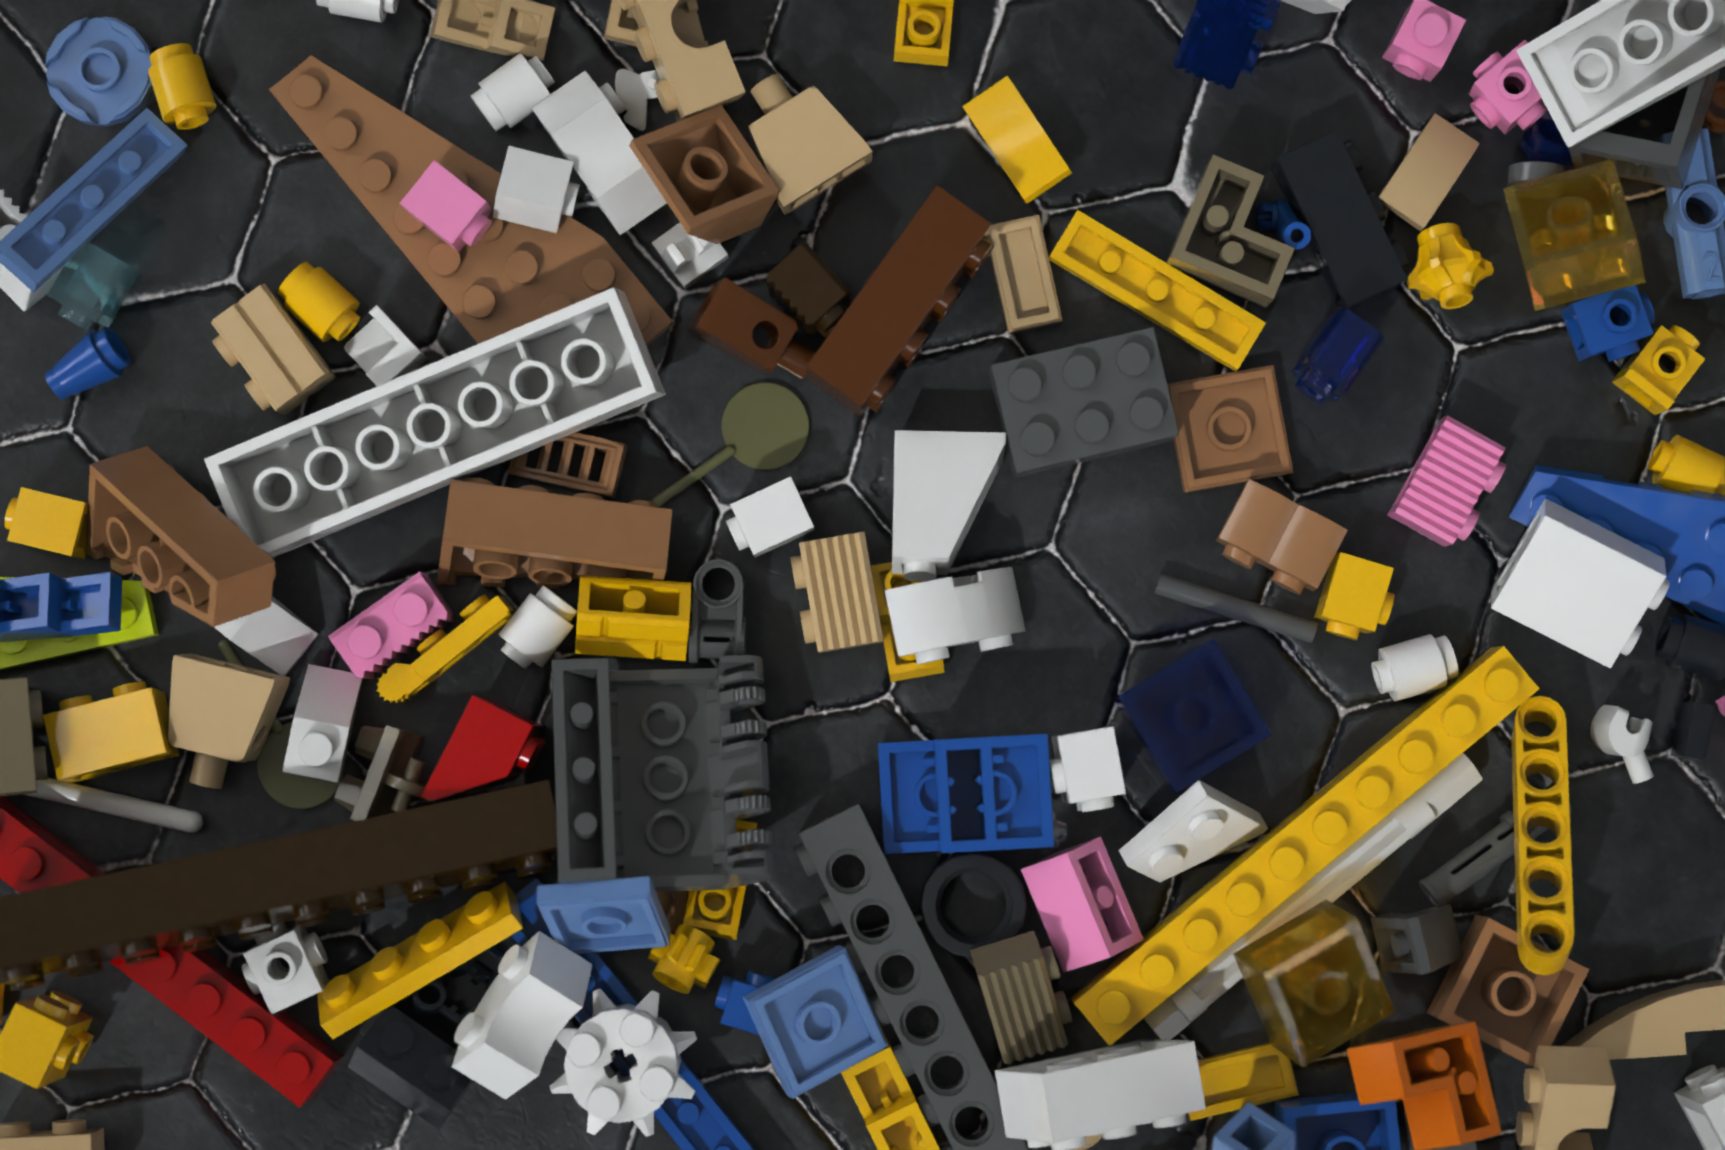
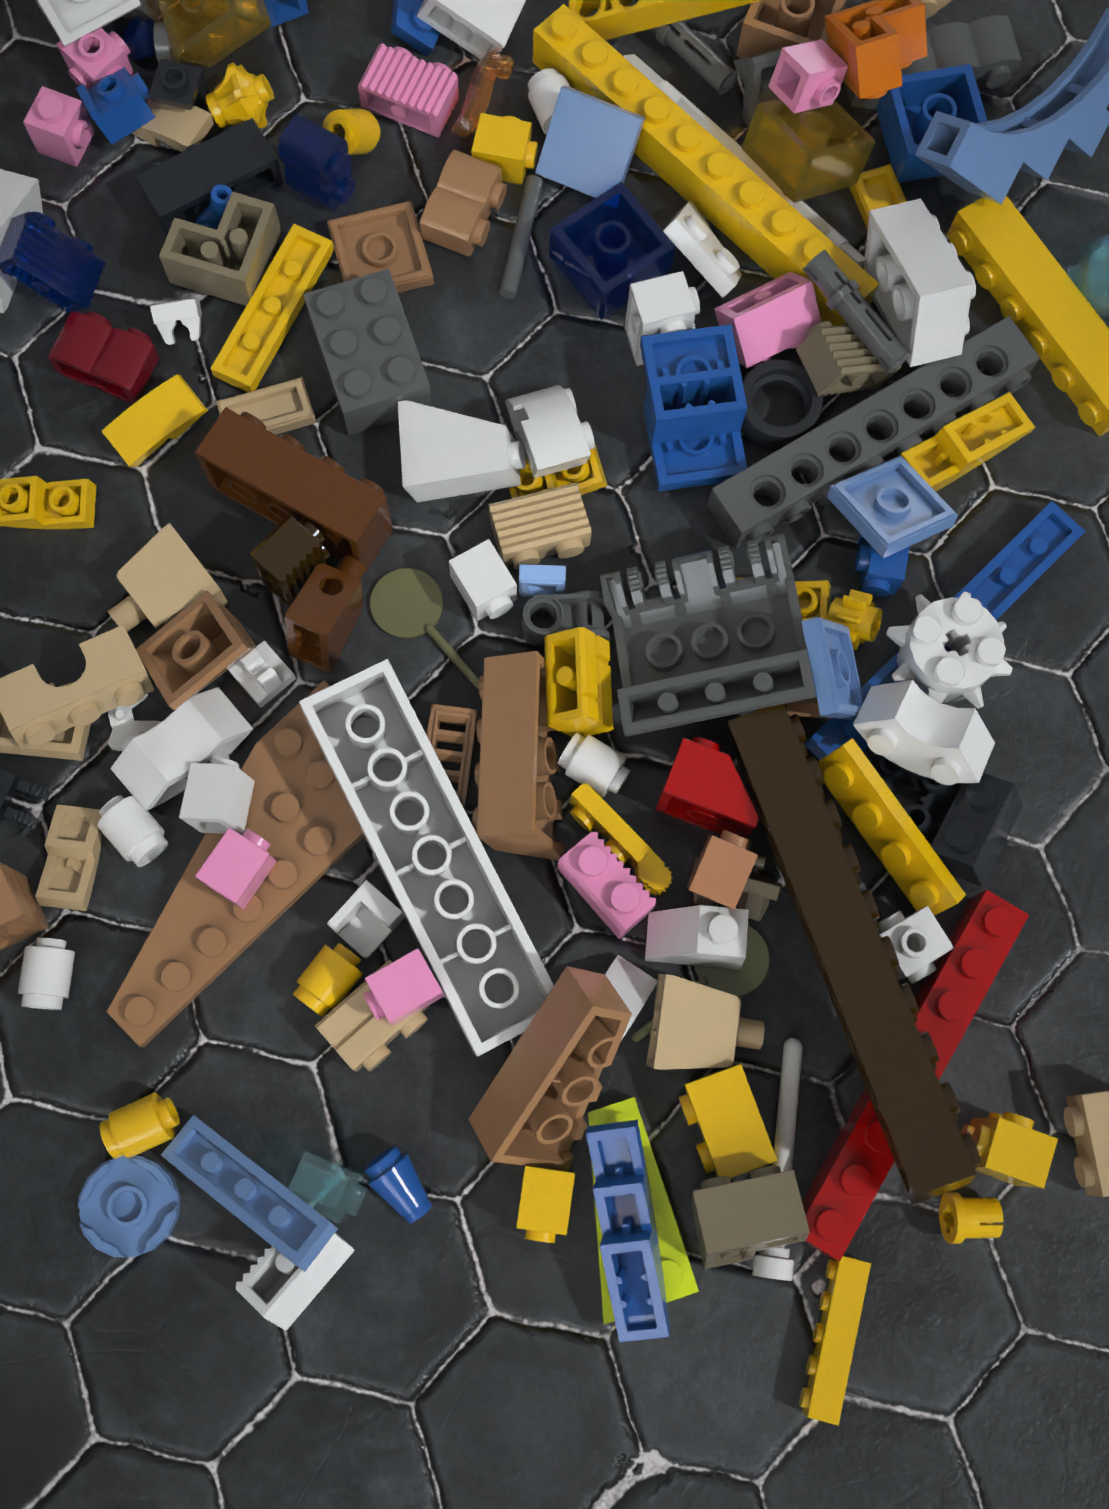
camera: 100 degrees left, 10 degrees down
none -> dark red brick [48,311,159,403]
none -> blue brick [76,67,156,145]
none -> black bracket [149,59,210,112]
none -> white tile [150,297,202,345]
none -> yellow brick [322,108,380,156]
none -> bright pink brick [363,948,445,1026]
none -> clear orange arm [450,49,513,138]
none -> light blue tile [519,564,566,596]
none -> medium blue tile [535,85,645,205]
none -> nougat brick [686,829,758,910]
none -> bright pink brick [768,39,848,113]
none -> dark grey pin [803,250,912,375]

